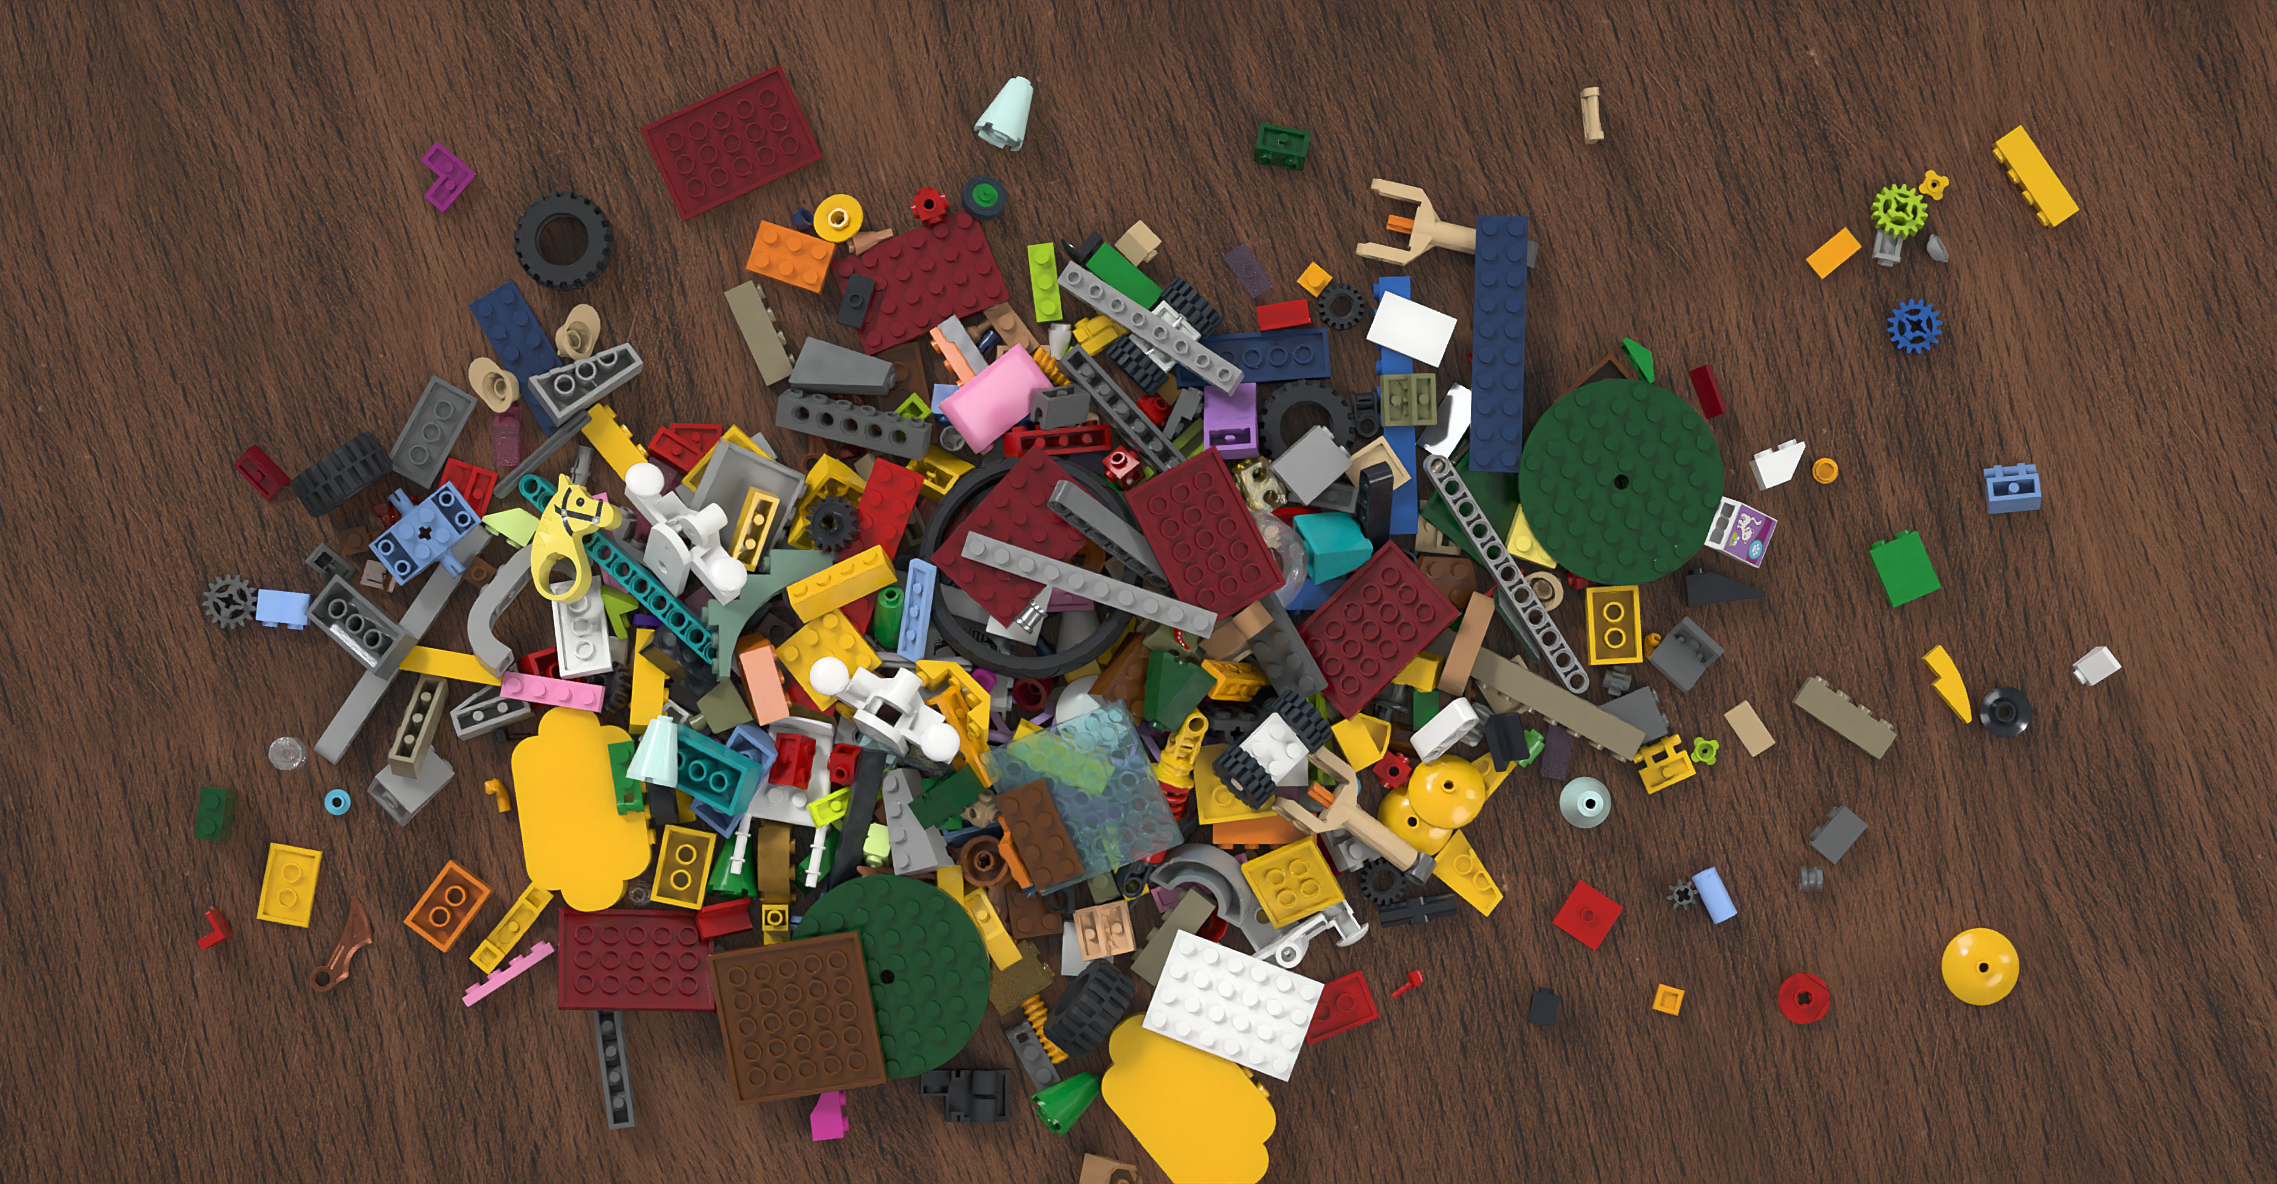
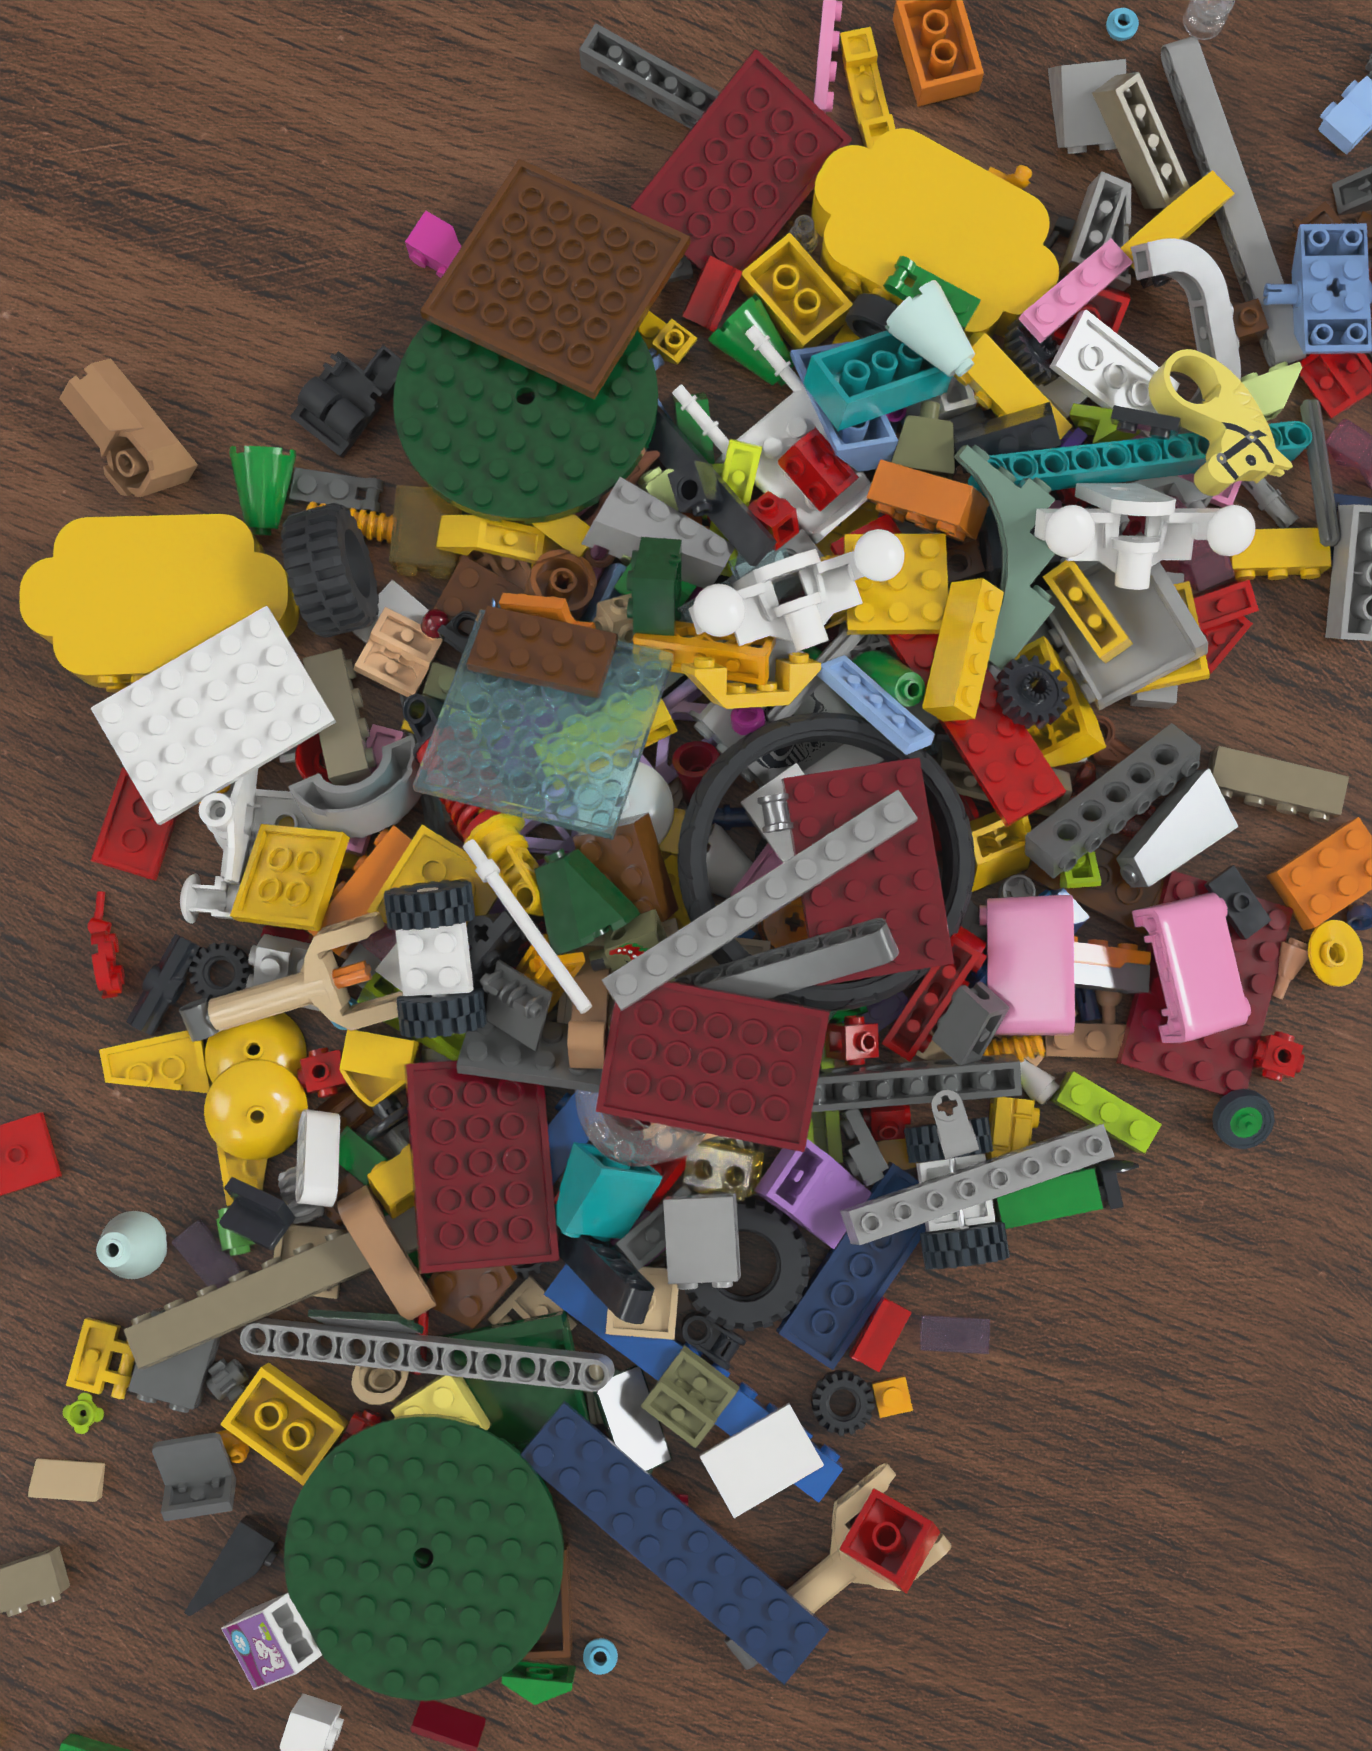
camera: 125 degrees right, 5 degrees down
dark grey brick [305,574,419,681] -> none
pearl gold brick [758,818,797,910] -> none
light aqua cone [974,76,1033,151] -> none
tan brick [1115,220,1162,267] -> none
dark green bracket [1253,122,1311,171] -> none
none -> red plate [91,931,125,999]
none -> dark red hinge [420,609,449,638]
none -> white bar [463,839,592,1014]
none -> dark grey hinge [480,959,553,1051]
none -> medium azure plate [583,1638,618,1675]
none -> black brick [667,460,724,517]
none -> red slope [839,1488,940,1594]
none -> light grey piece [931,1090,979,1160]
none -> black plate [1111,405,1181,440]
none -> bright pink windscreen [1132,893,1251,1043]

